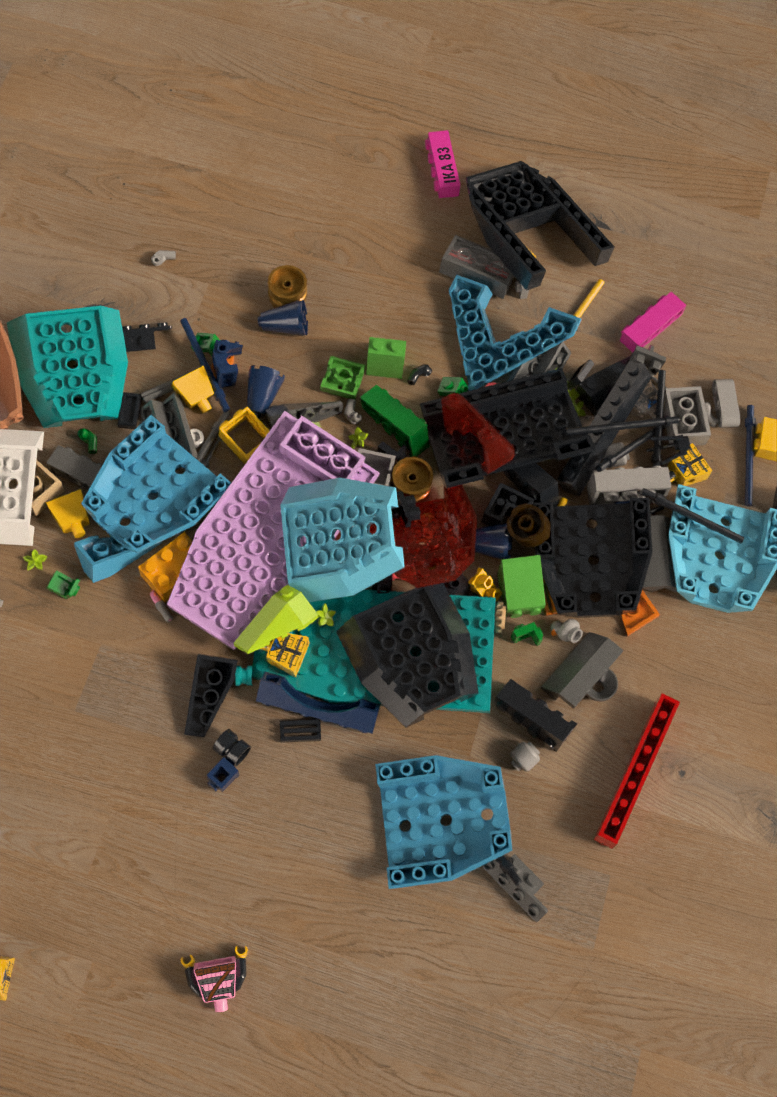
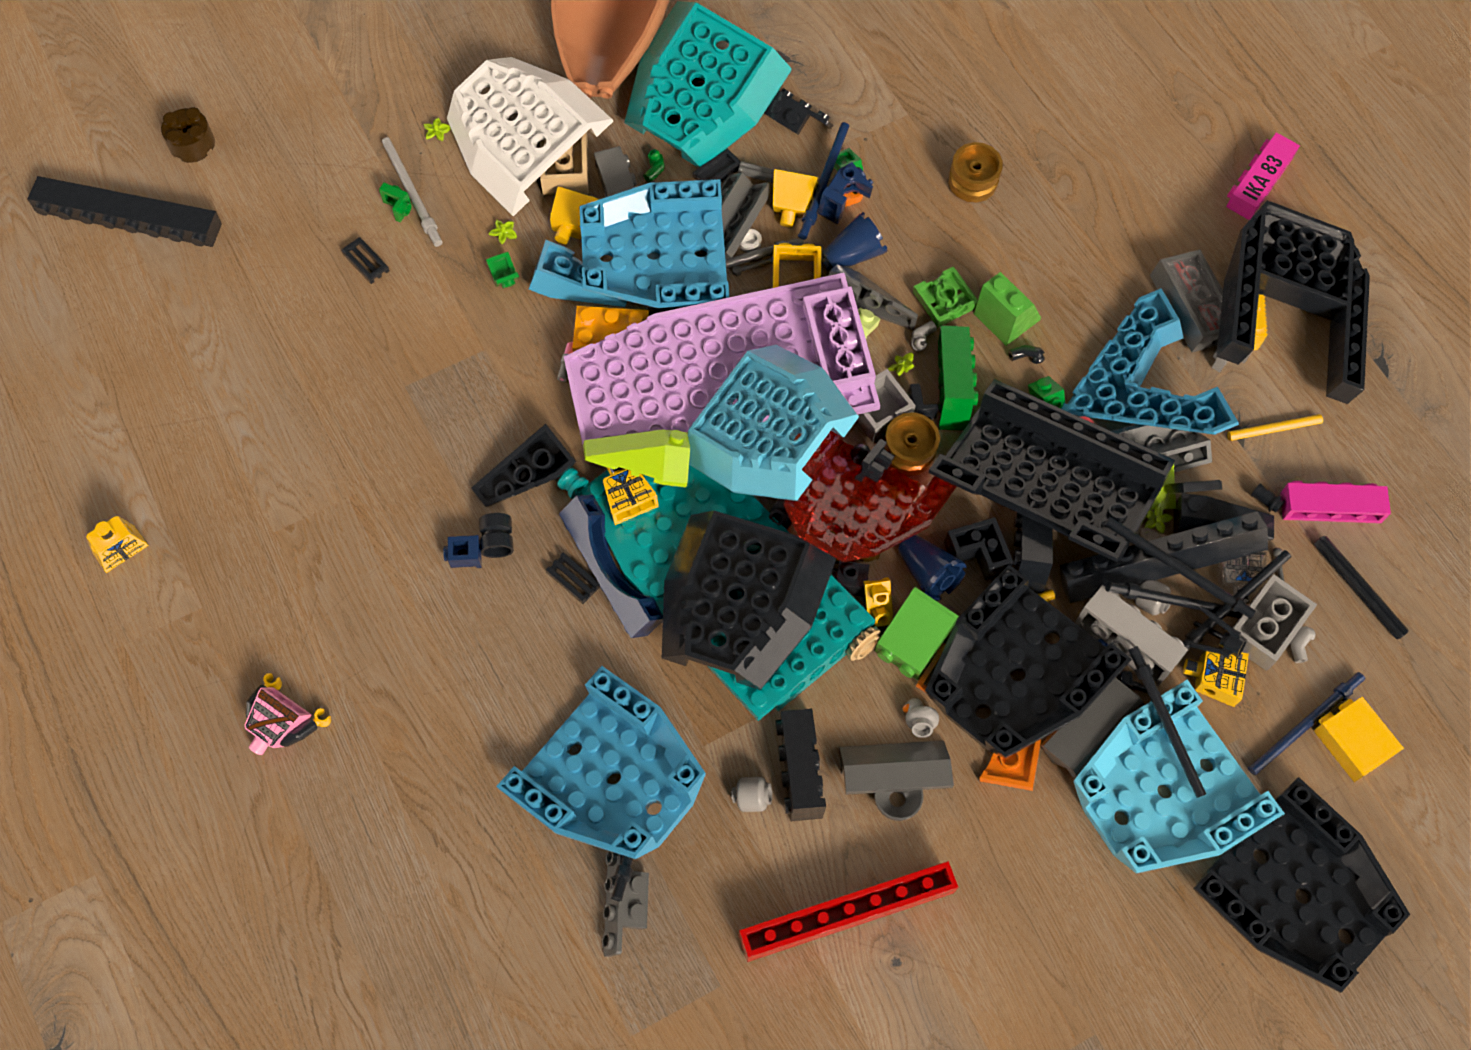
camera: 50 degrees right, 0 degrees up
light grey arm [151,250,176,266] -> none
dark blue cone [258,300,308,336] -> none
lime plant [316,603,336,626] -> none
clear red windscreen [441,393,515,474] -> none
dark brown brick [507,504,550,547] -> none
green bracket [511,622,543,646] -> none
dark grey hips [629,345,666,376] -> none
light grey beam [712,379,740,428] -> none
none -> black pin [1251,483,1285,513]
none -> black axle [1314,535,1409,639]

